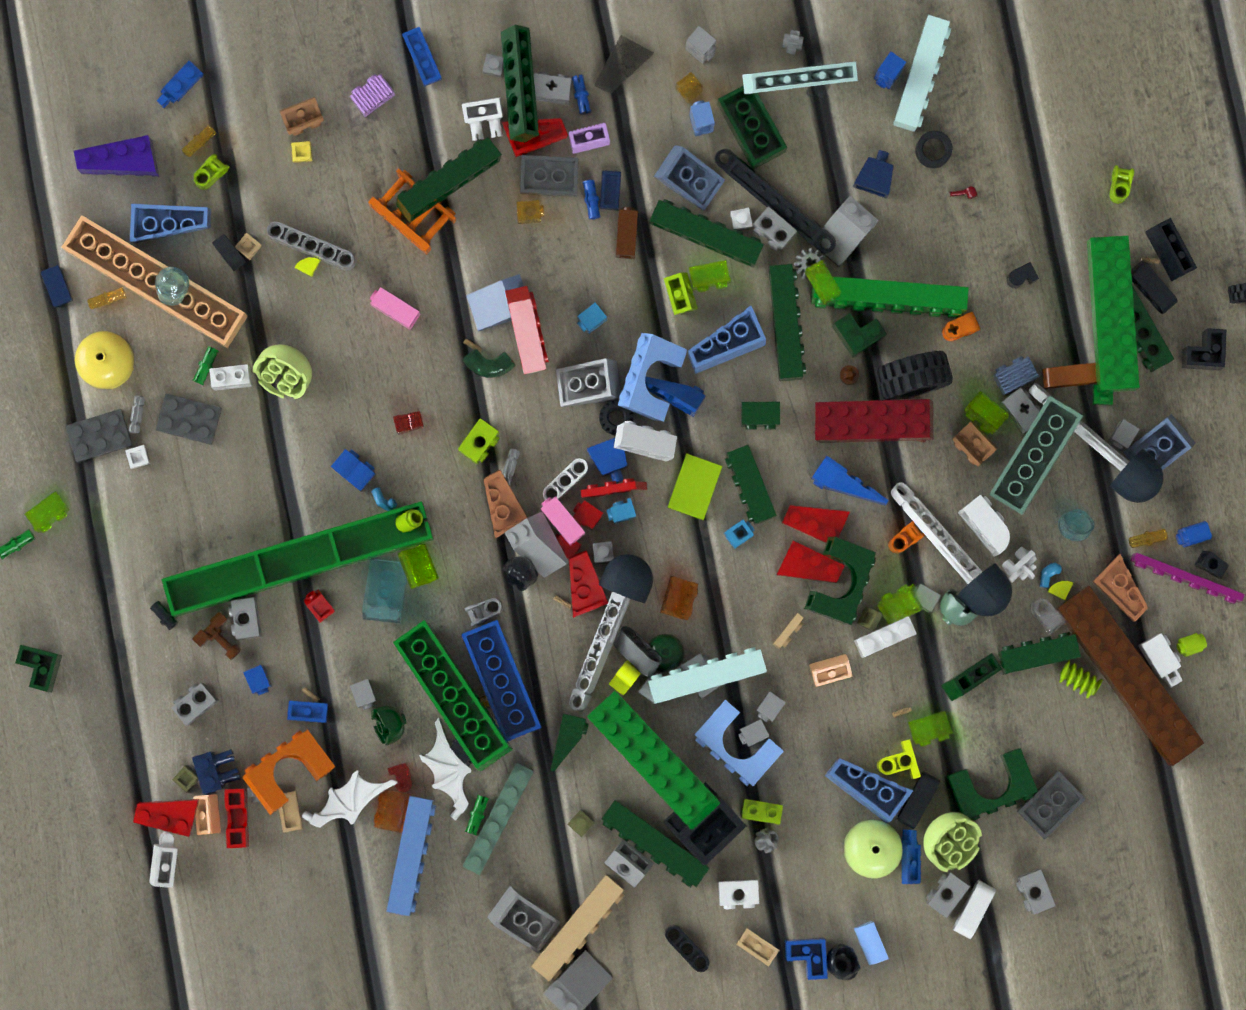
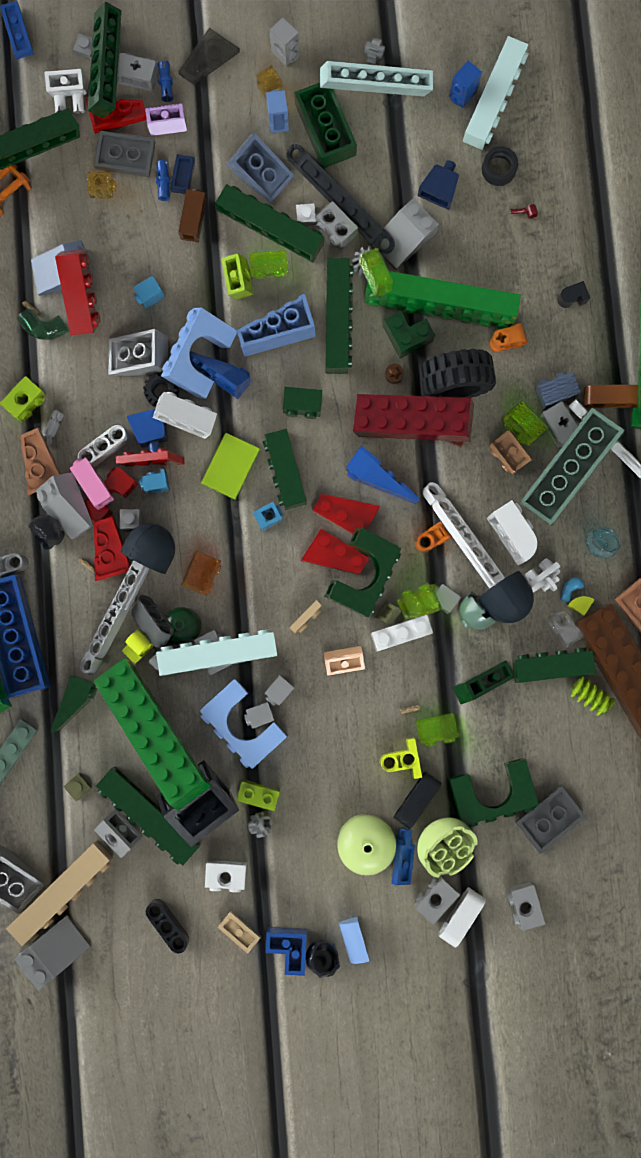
camera: 10 degrees right, 0 degrees up
medium blue wedge [825,759,913,823] -> none

